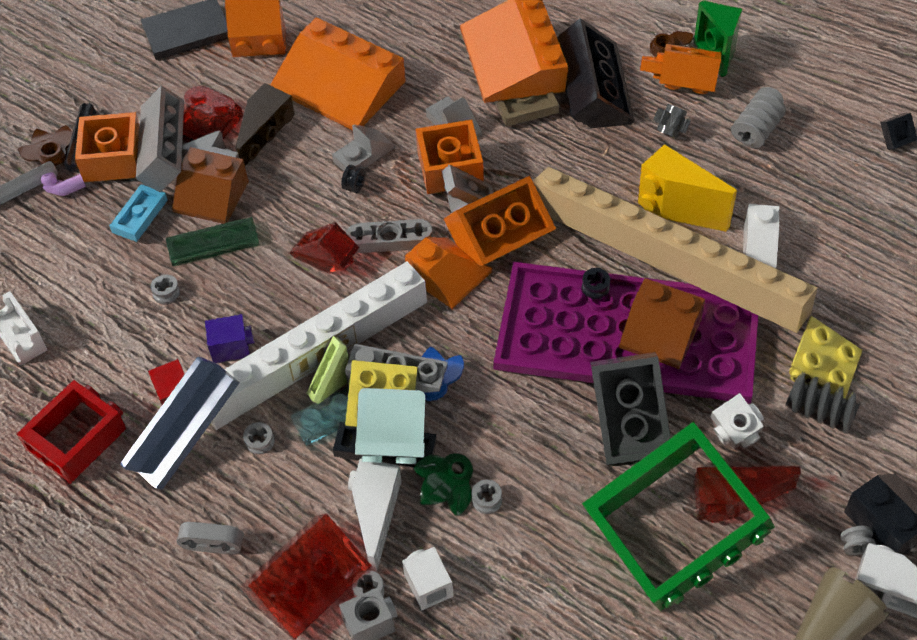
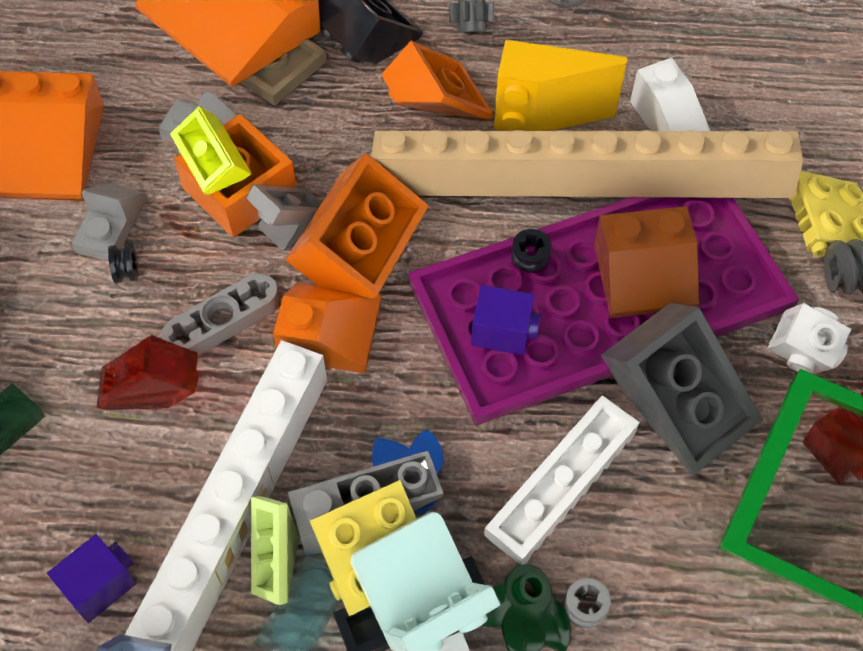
camera: 35 degrees left, 5 degrees up
none -> neon yellow slope [170,106,252,195]
none -> orange slope [381,41,494,121]
none -> dark purple brick [471,285,541,355]
none -> white gear [484,395,640,565]

